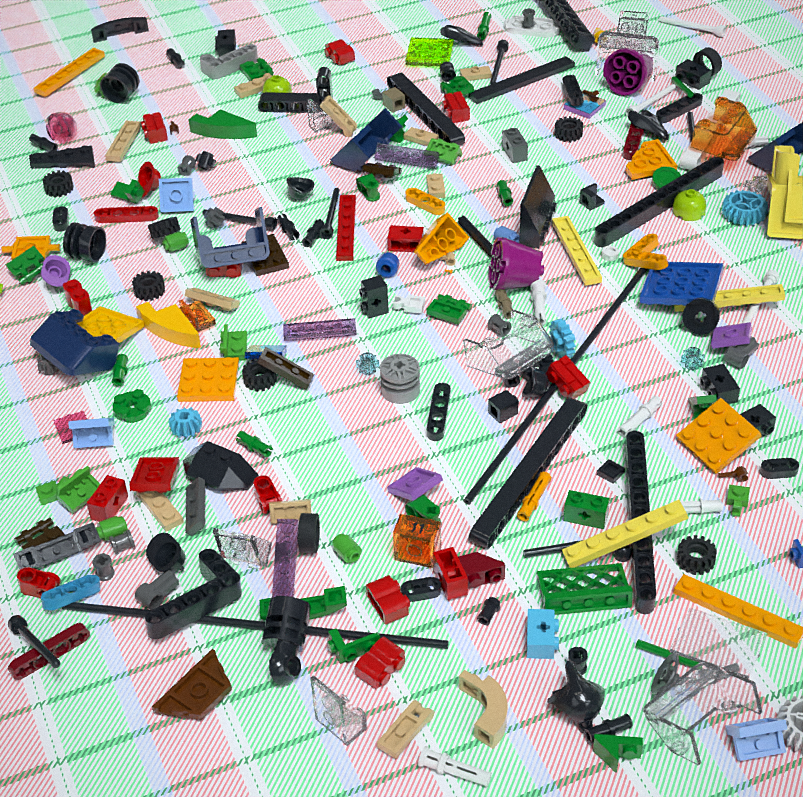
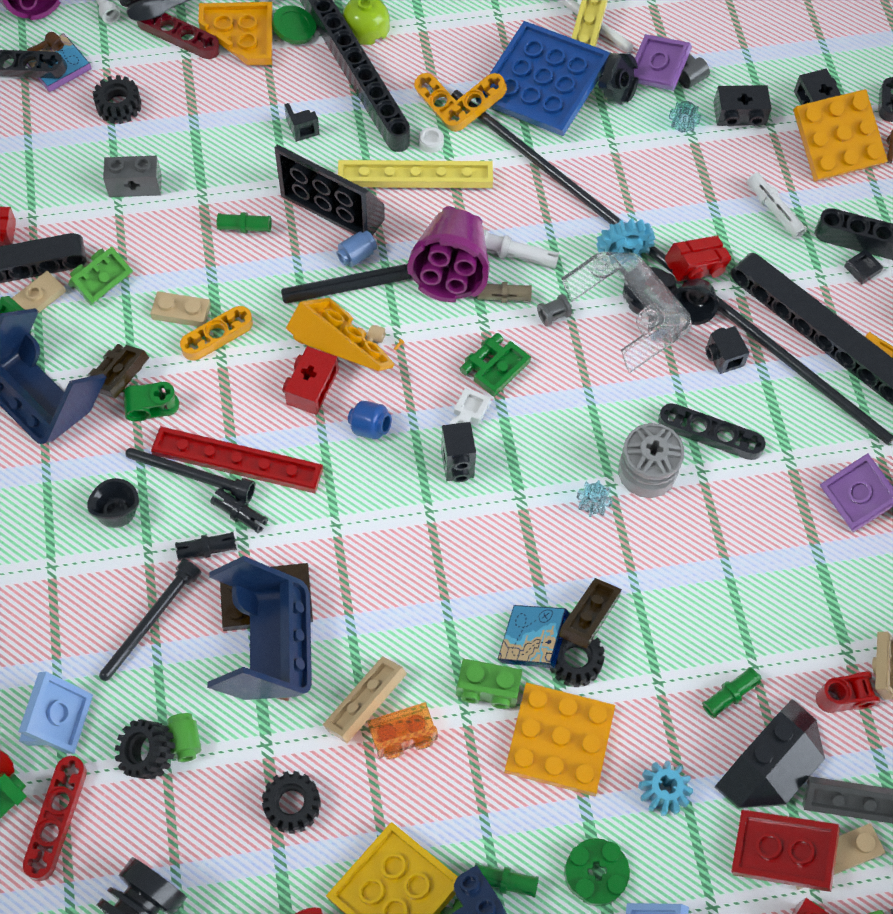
camera: 80 degrees left, 20 degrees up
yellow slope [136,302,201,348] -> none
dark grey gear [204,206,225,228] -> none
clear purple plate [283,318,357,341] -> none
clear purple plate [374,143,440,169] -> none
green slope [688,395,717,419] -> none

